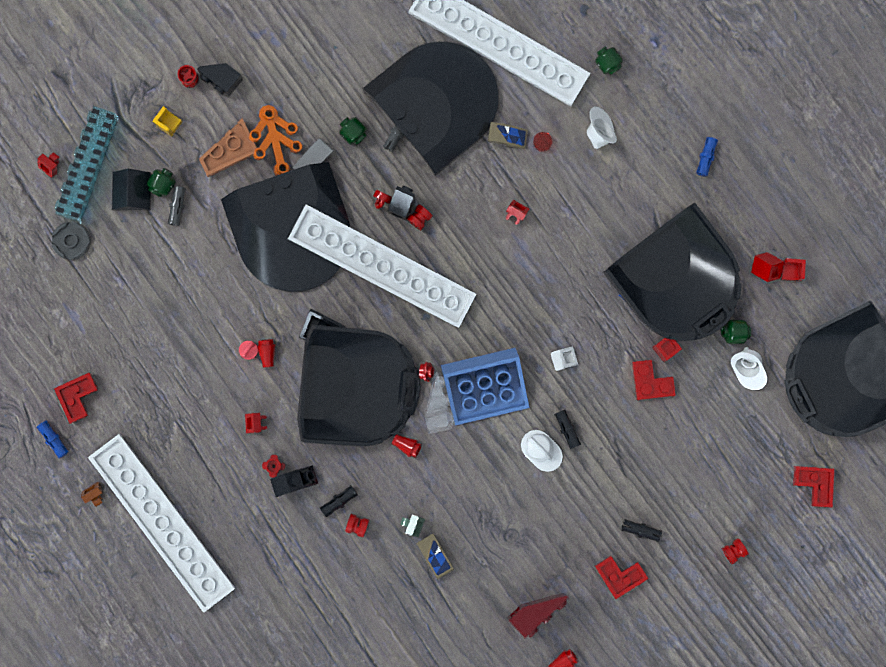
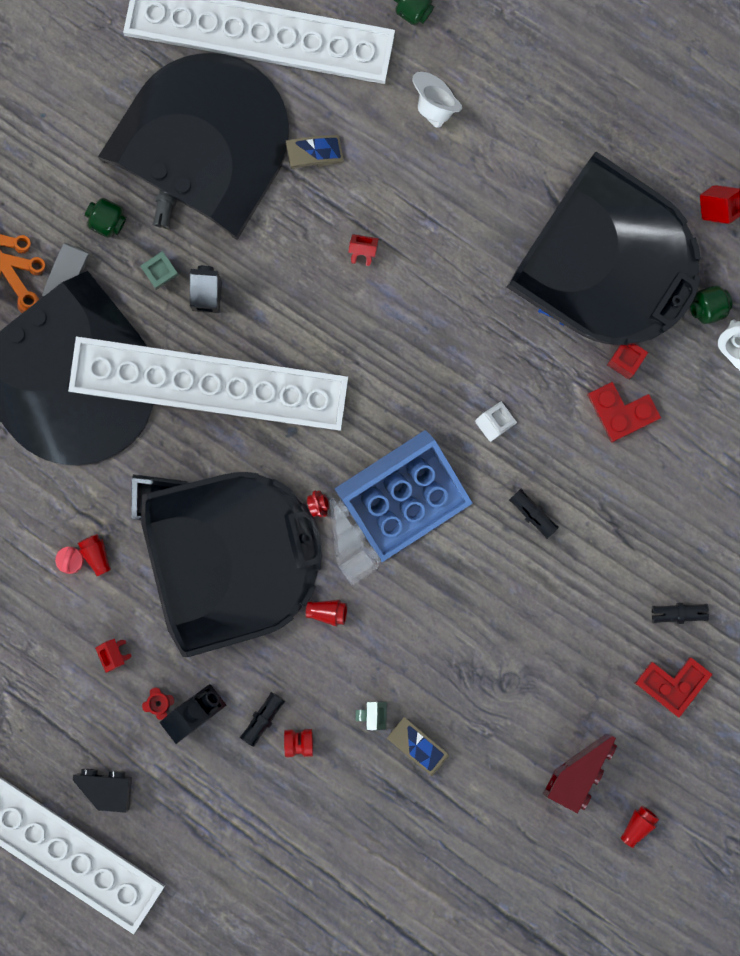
camera: 15 degrees left, 0 degrees up
red tile [373,190,392,209] -> none
red wheel [407,204,433,231] -> none
white piece [521,430,563,472] -> none
clear red tile [533,132,552,152] -> none
blue pin [696,137,718,177] -> none
none -> black slope [73,769,132,813]
none -> sand green tile [140,251,178,290]

